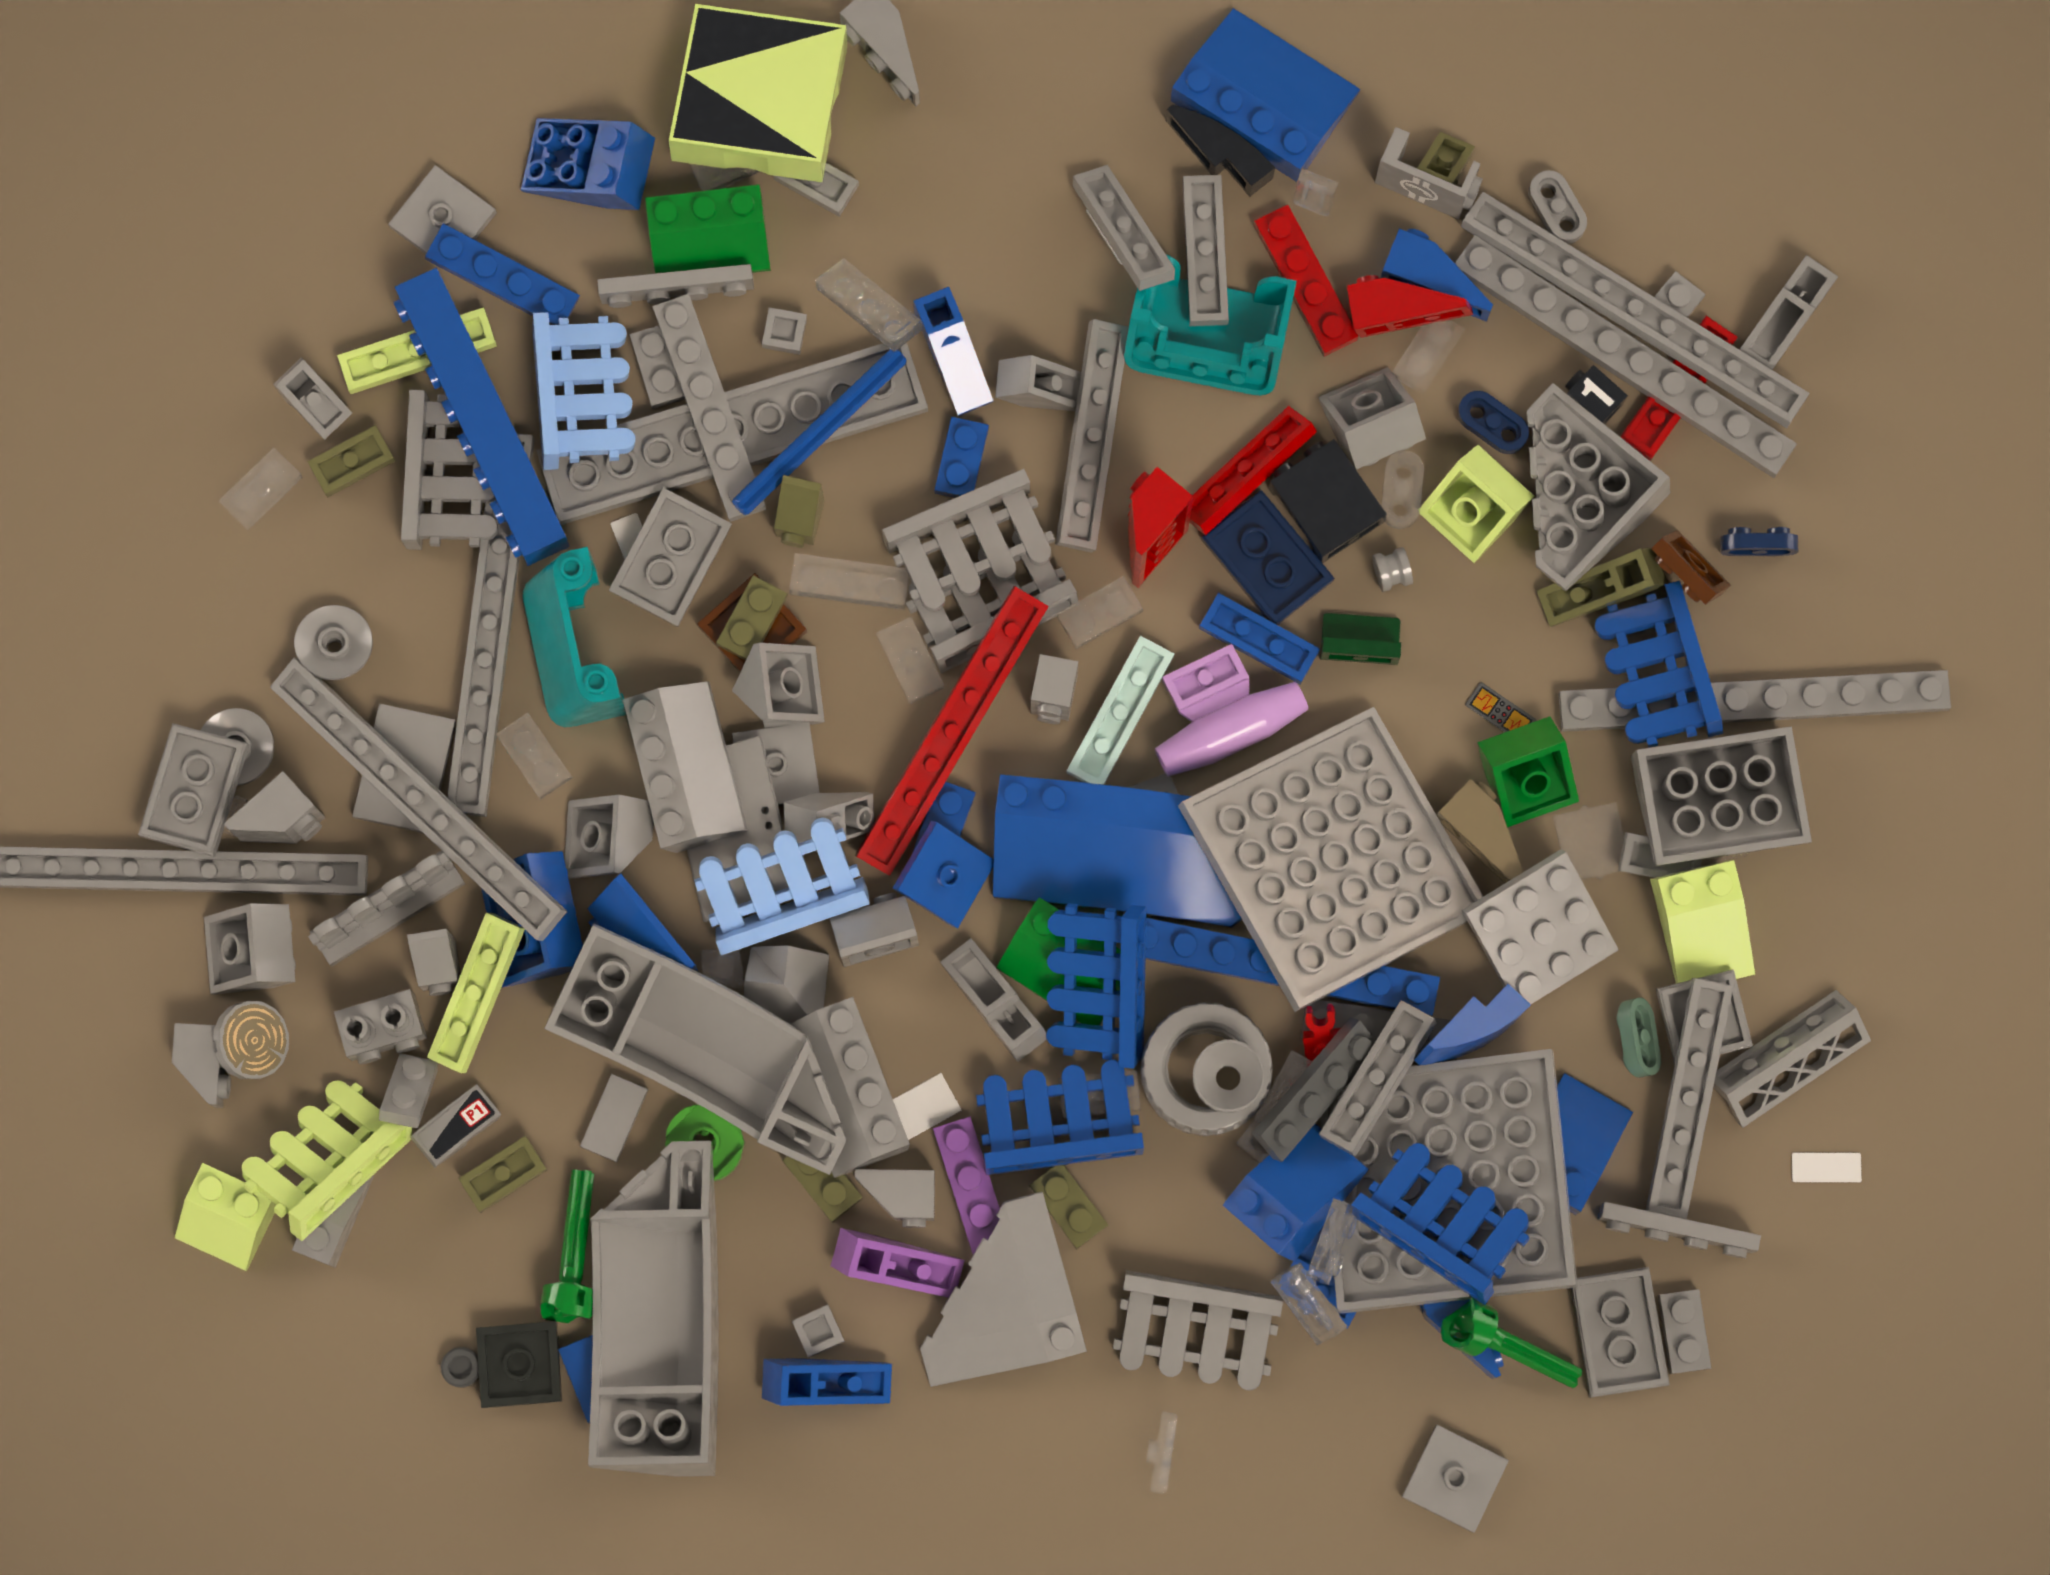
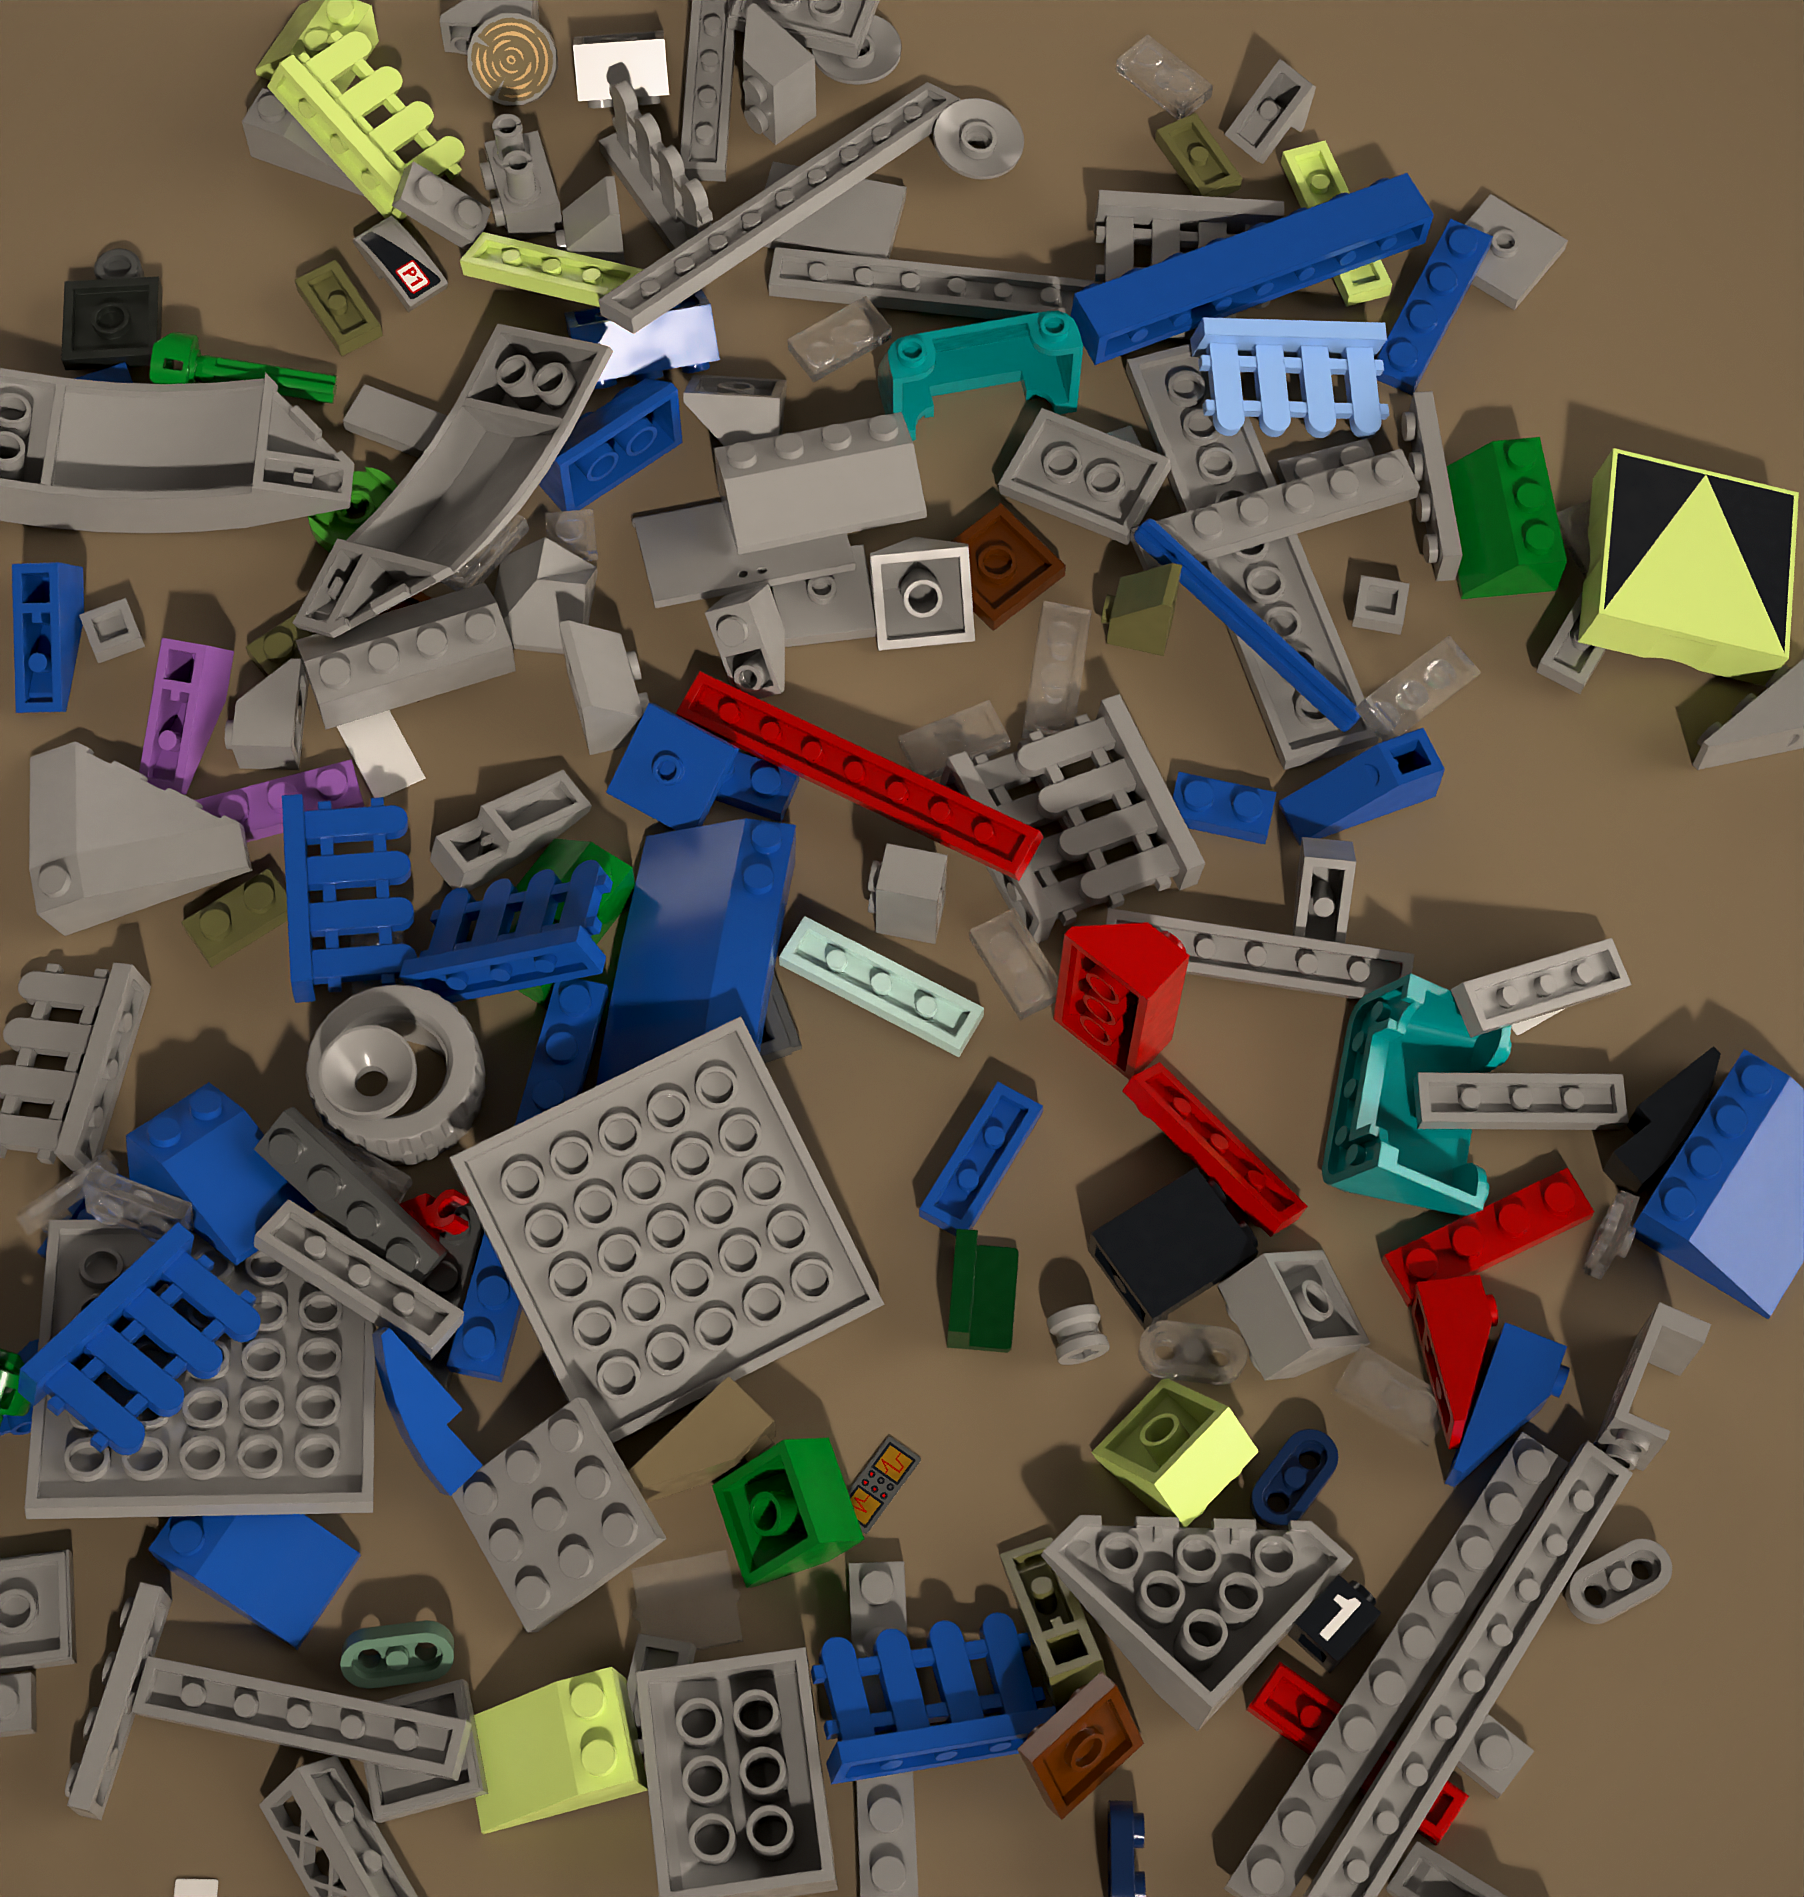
camera: 90 degrees right, 15 degrees down
blue slope [521,118,655,210] -> none
light blue fence [694,818,870,955] -> none
olive plate [716,575,788,661] -> none
lavender plate [1155,644,1308,777] -> none
dark blue tile [1201,490,1335,625] -> none
olive slope [1417,132,1475,186] -> none

